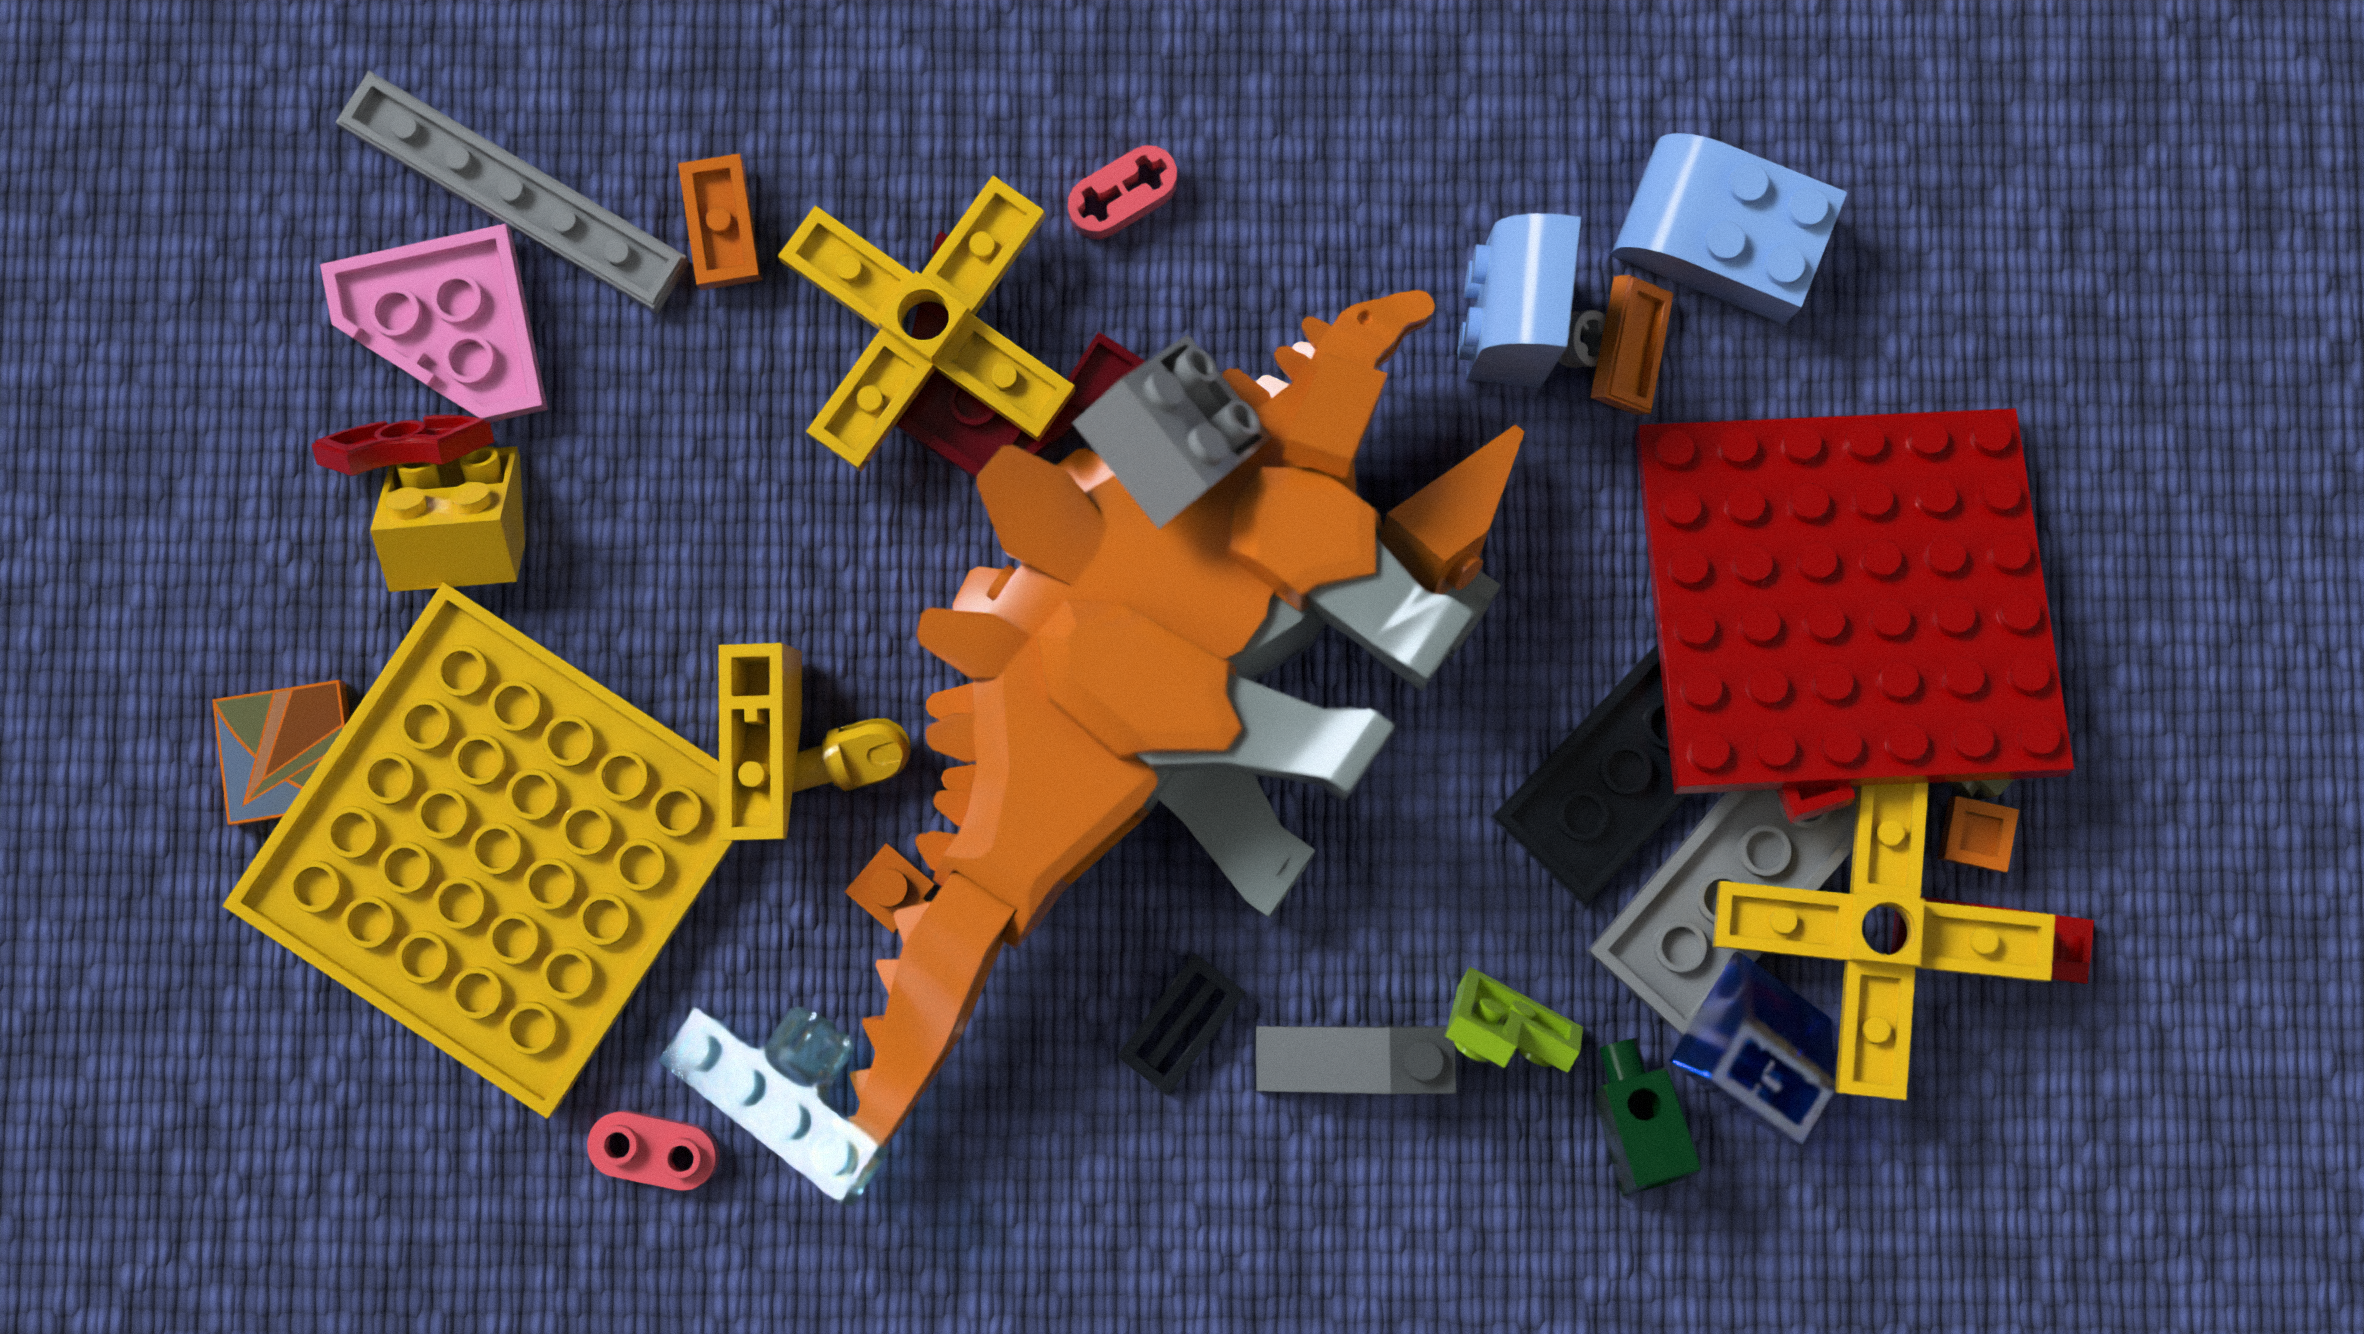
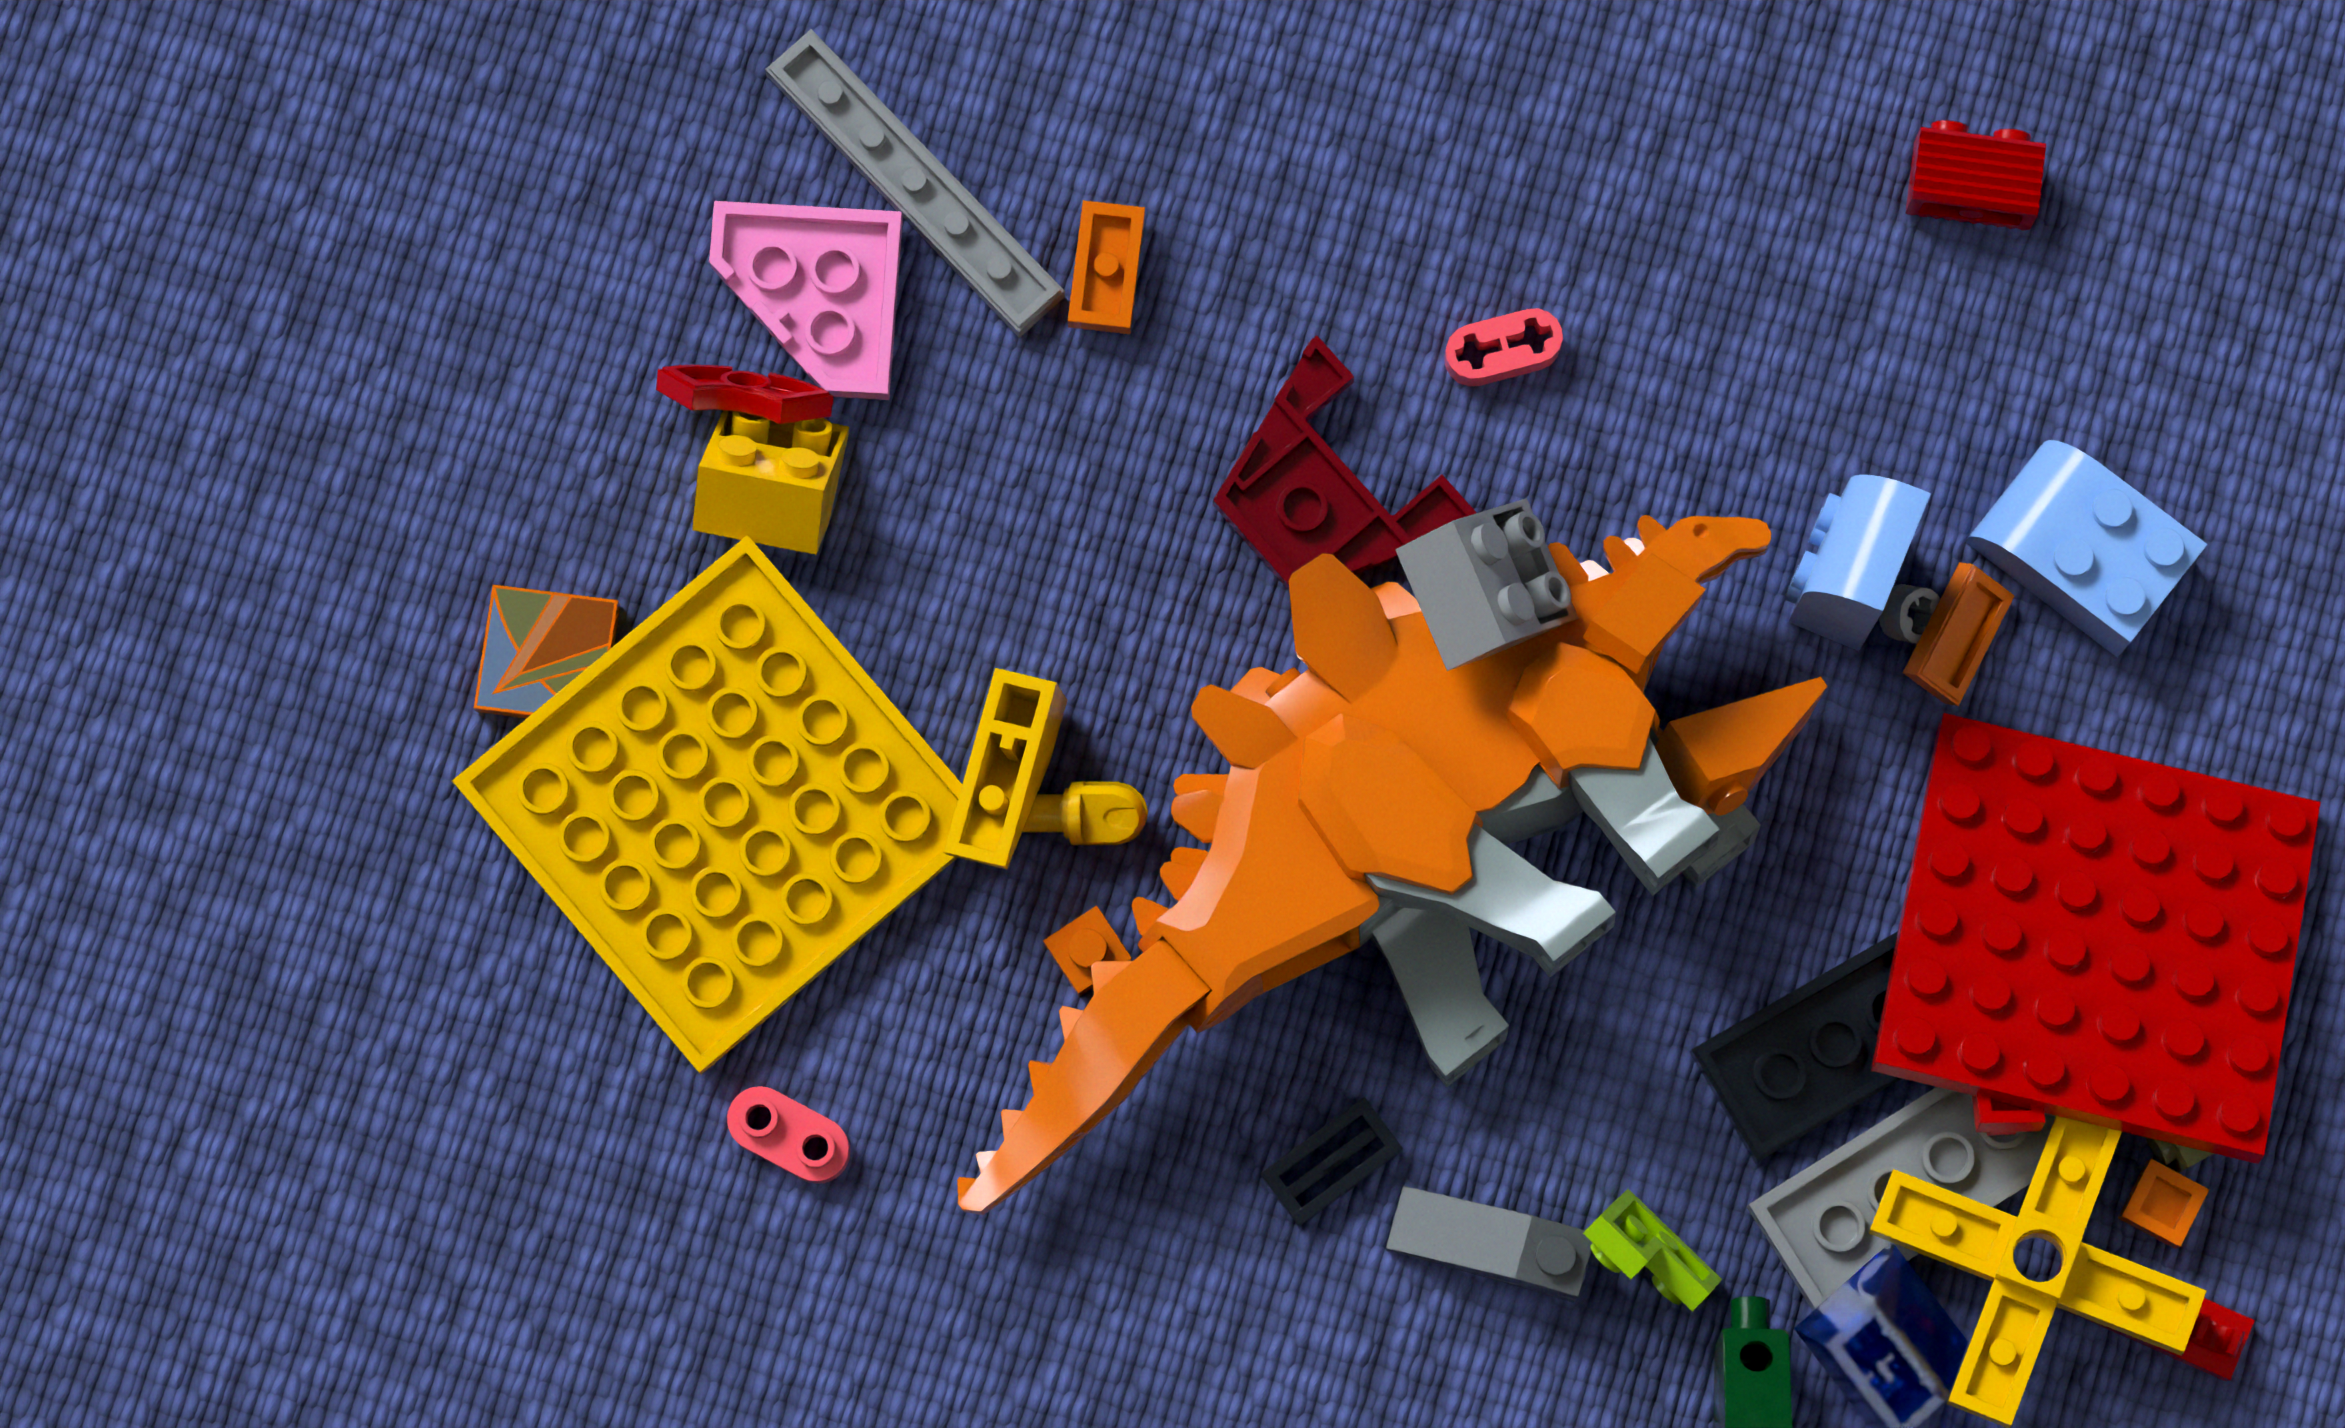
camera: 20 degrees right, 5 degrees down
clear light blue plate [658,1006,890,1207] -> none
yellow piece [778,175,1076,472] -> none

